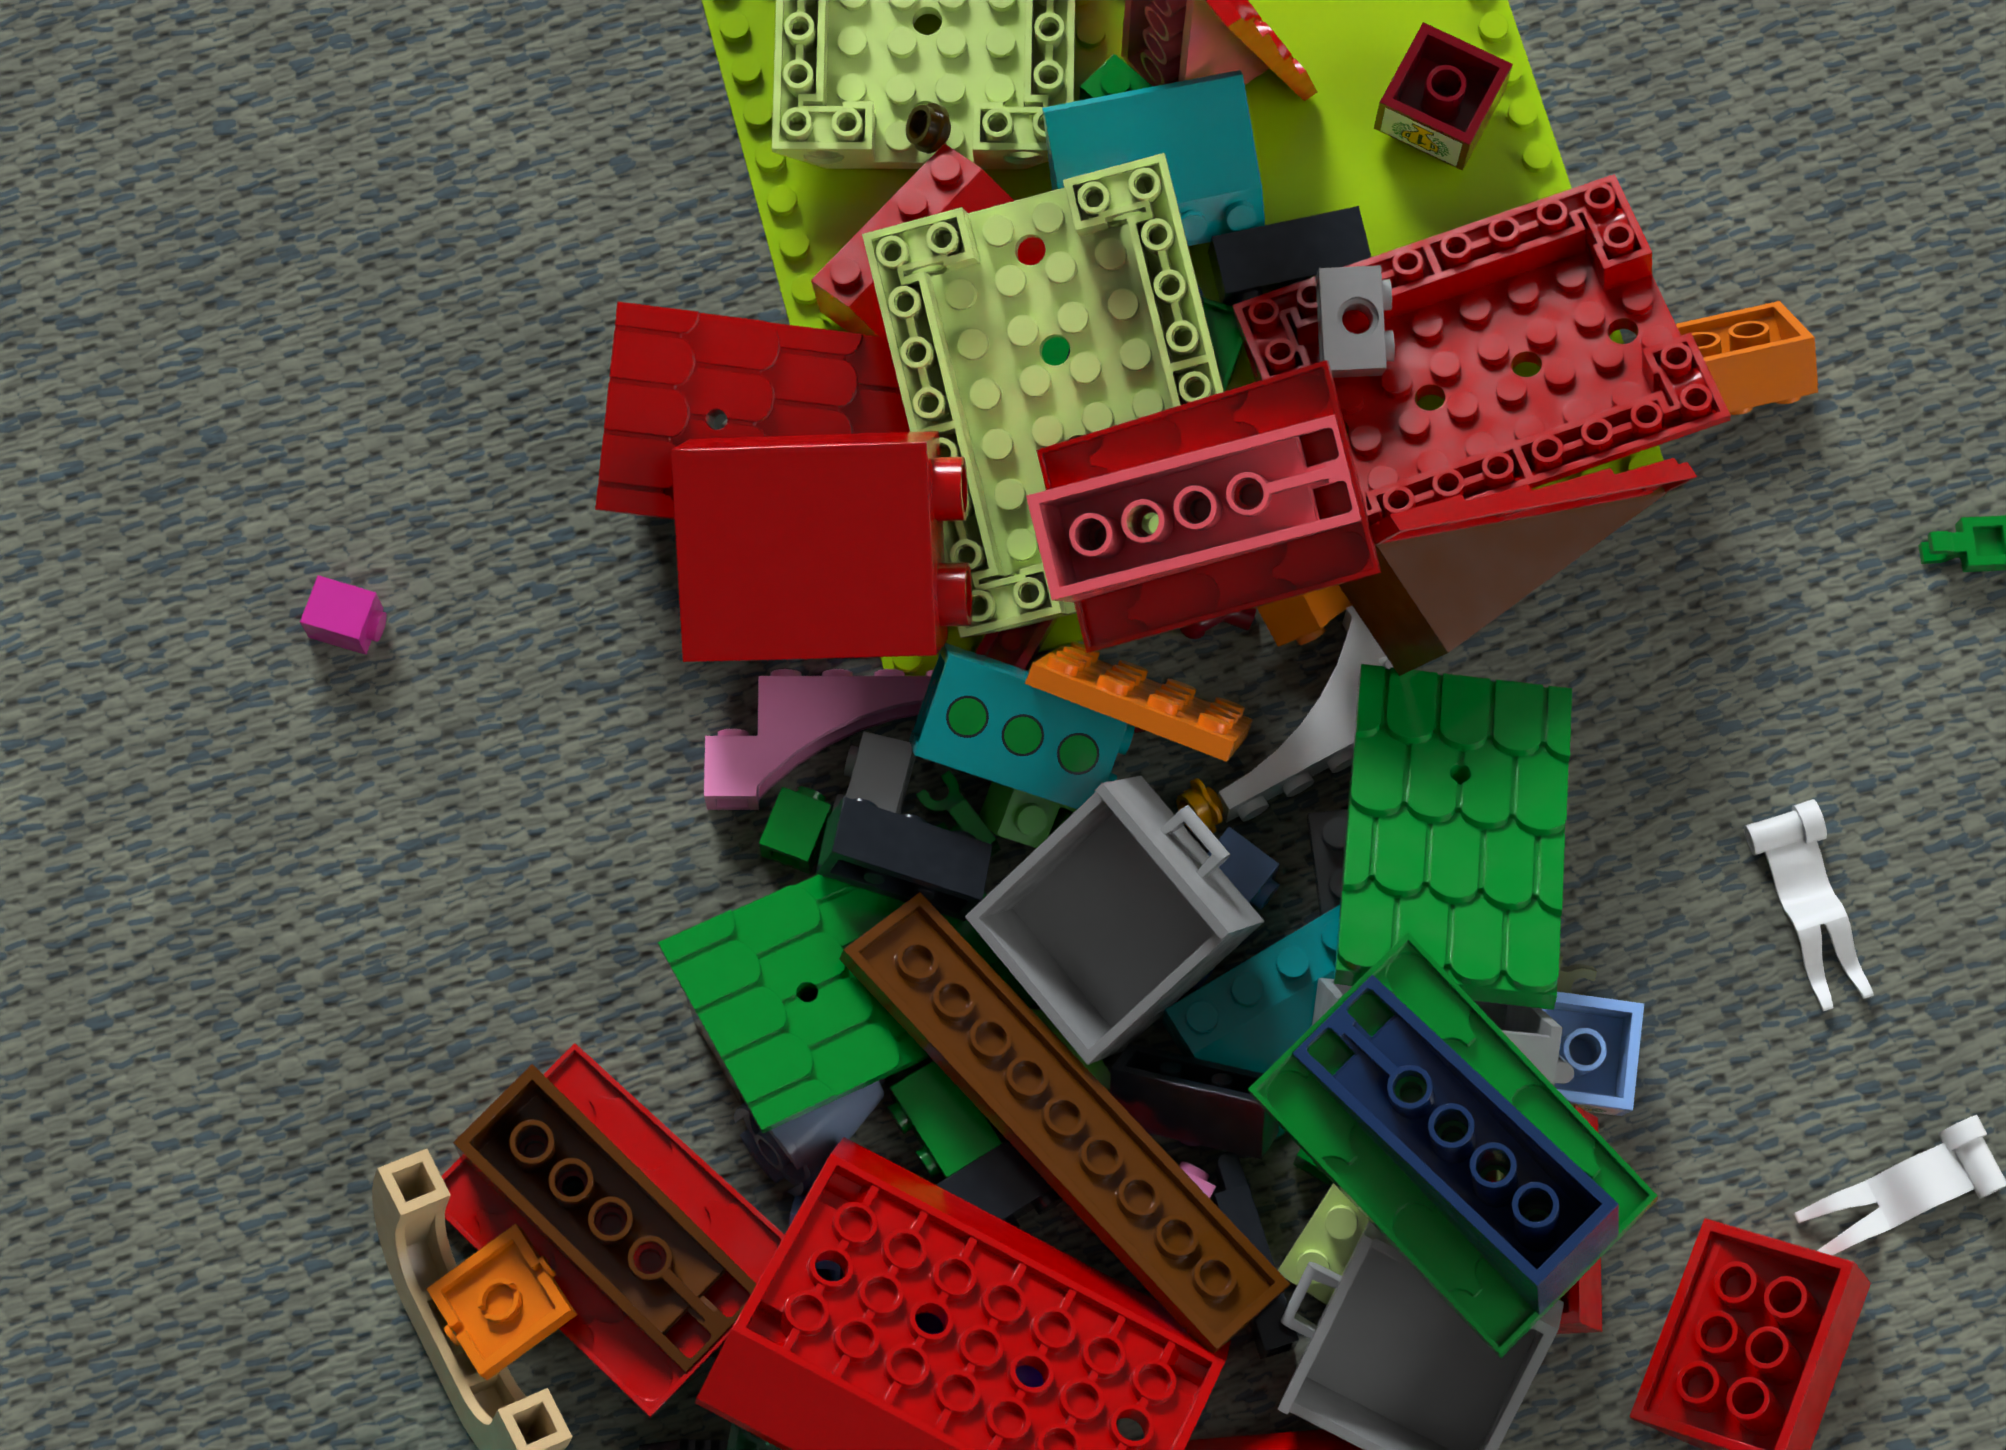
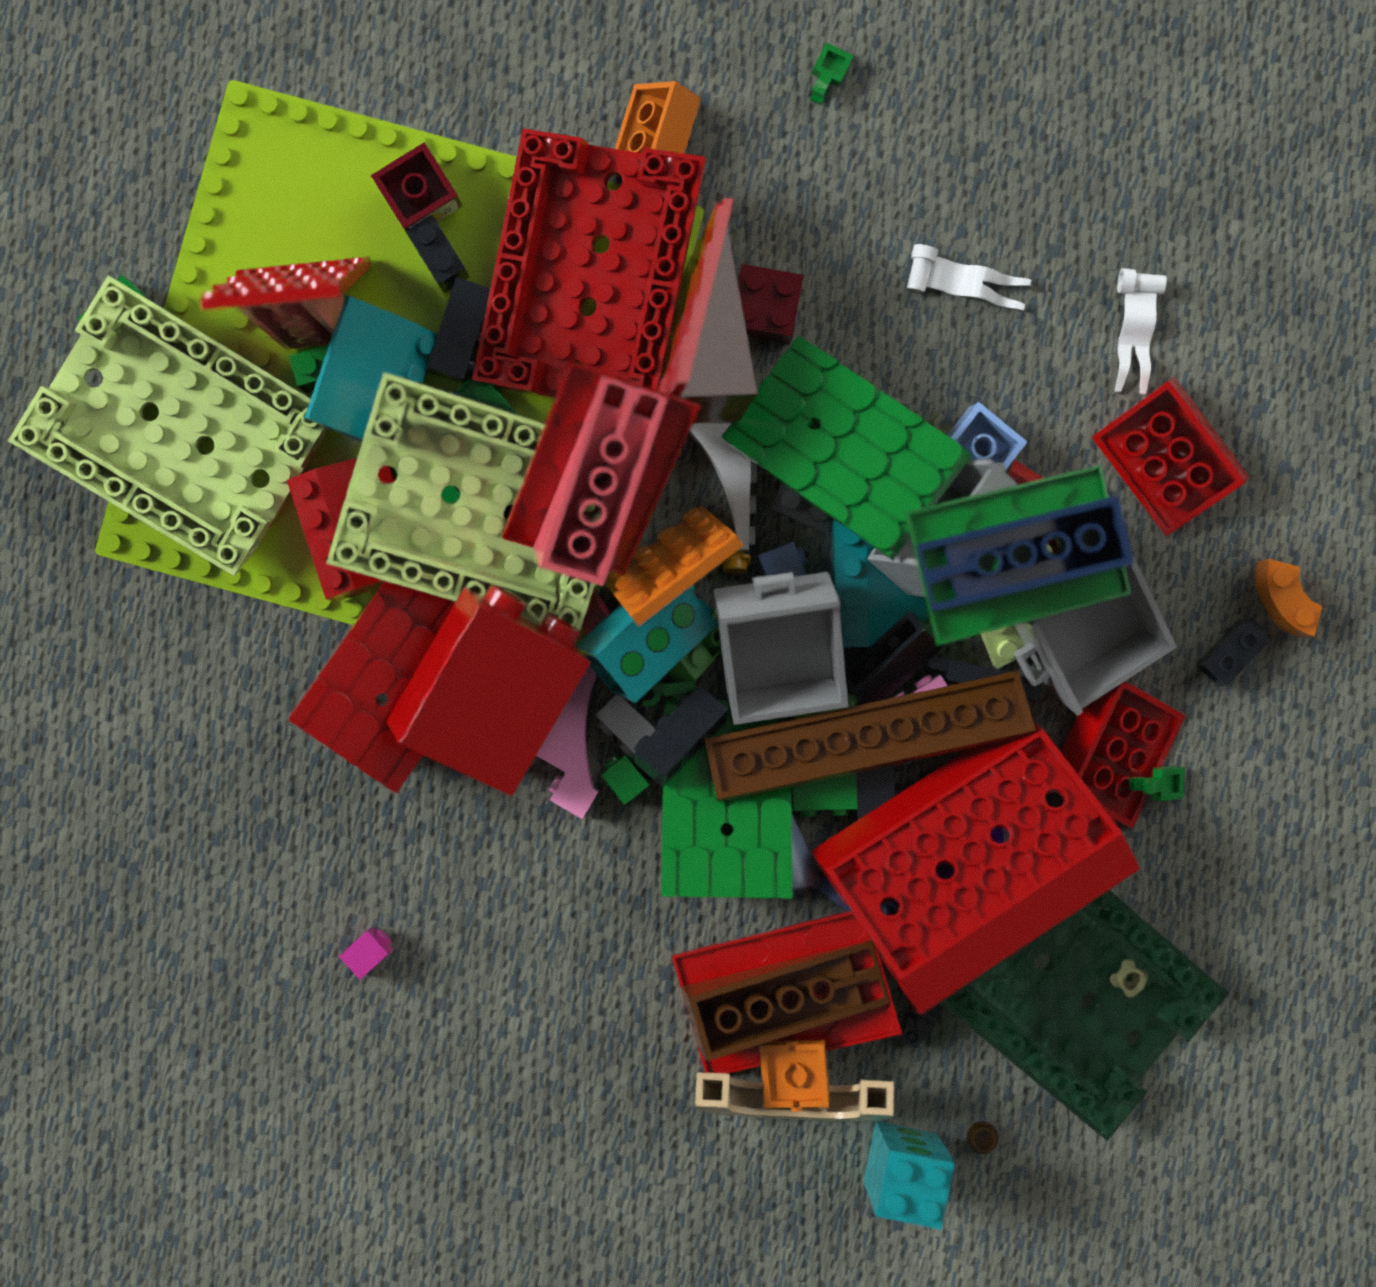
camera: 60 degrees left, 15 degrees up
dark brown plate [906,103,951,154] -> none
light grey brick [1315,265,1395,378] -> none
none -> black brick [405,215,470,293]
none -> dark red brick [738,264,804,344]

